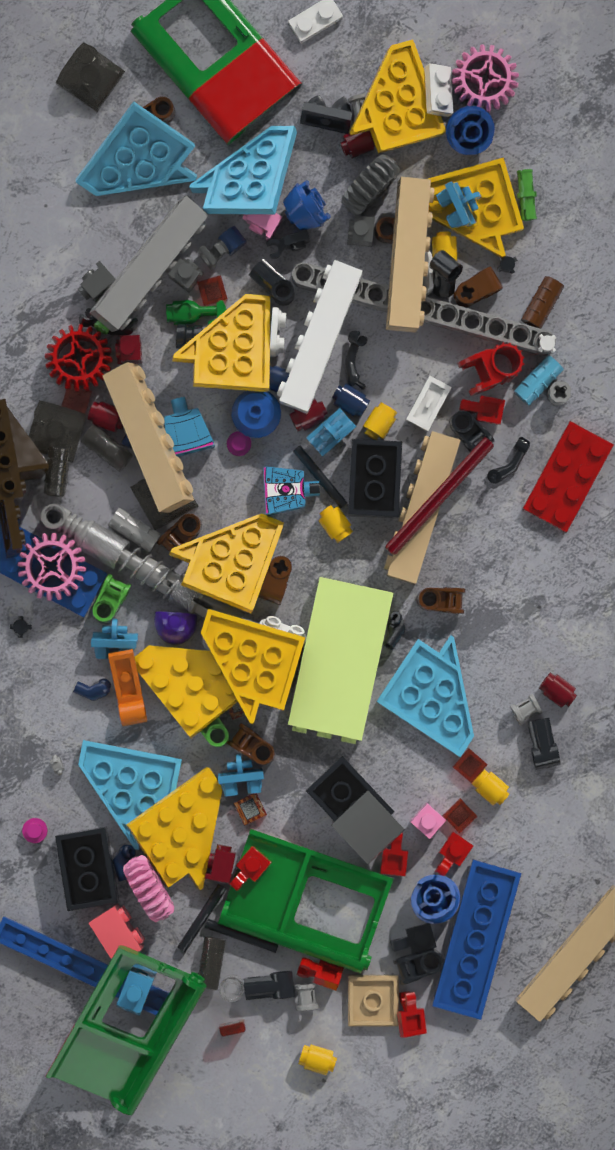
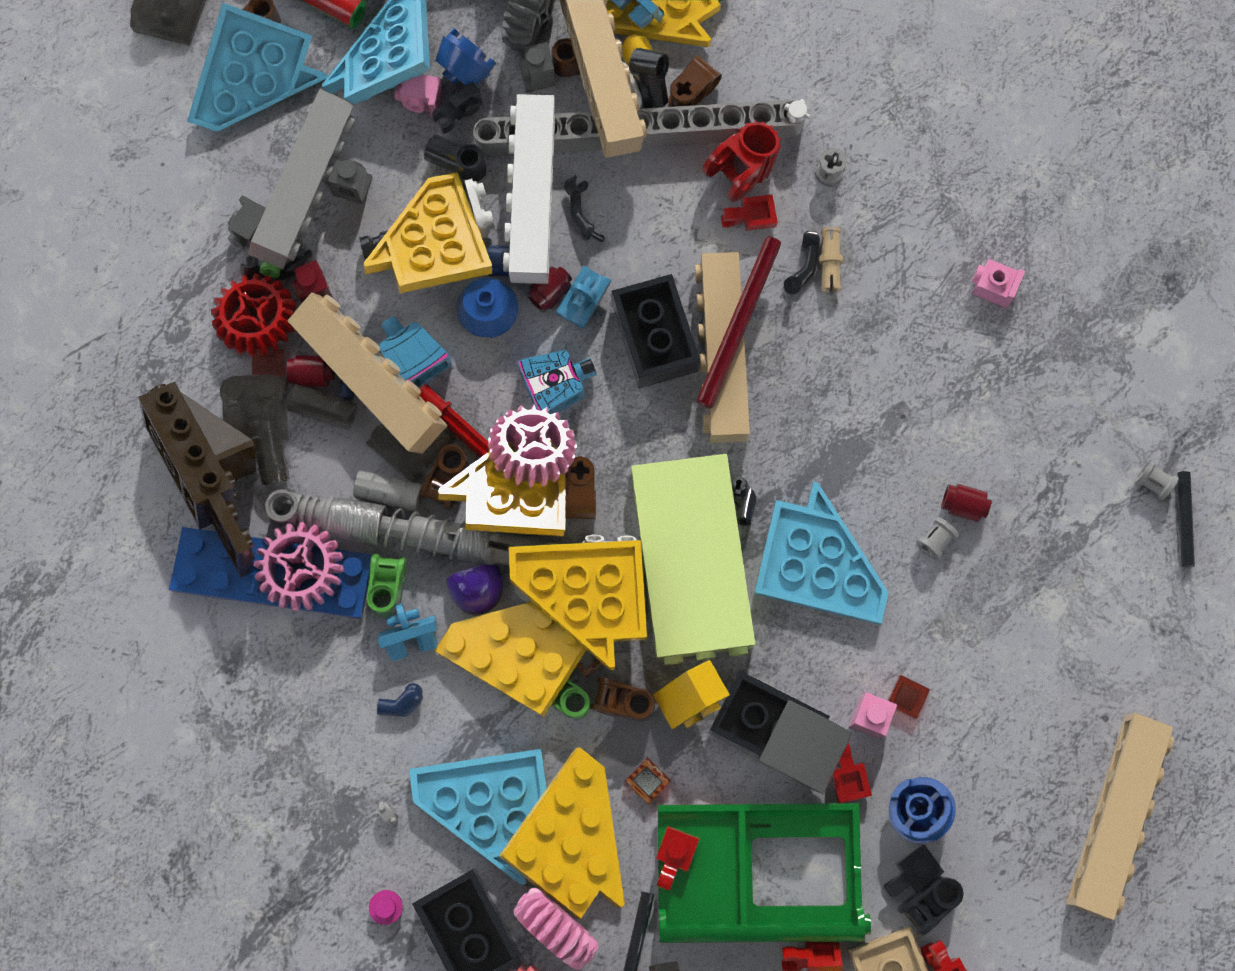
camera: 20 degrees left, 10 degrees down
black piece [10,616,32,638] -> none
orange plate [108,649,147,727] -> none
dark blue arm [113,844,136,882] -> none
green piece [166,300,227,325] -> none
leg [197,225,247,271] -> none
clear red tile [197,275,228,306] -> none
dark red brick [205,844,236,883] -> none
black bar [205,919,279,953] -> none
dark azure hips [218,754,264,796] -> none
magenta plate [226,431,252,456] -> none
black bar [293,445,348,509] -> none
yellow brick [318,505,354,543] -> none
dark blue brick [332,384,371,418] -> none
yellow brick [362,402,397,440] -> none
white plate [406,376,452,432] -> none
reddish brown piece [416,587,466,614] -> none
blue plate [432,859,522,1020] -> none
red plate [435,831,474,876] -> none
black piece [449,410,495,452] -> none
clear red tile [452,748,488,783] -> none
yellow brick [472,769,510,806] -> none
black piece [497,256,518,274] -> none
medium azure axle [514,355,564,406] -> none
reddish brown axle [521,276,564,329] -> none
red plate [522,421,614,533] -> none
black piece [528,718,561,770] -> none
none -> red axle [419,384,490,458]
none -> bright pink gear [488,404,576,488]
none -> yellow brick [653,660,730,729]
none -> tan pin [819,227,843,292]

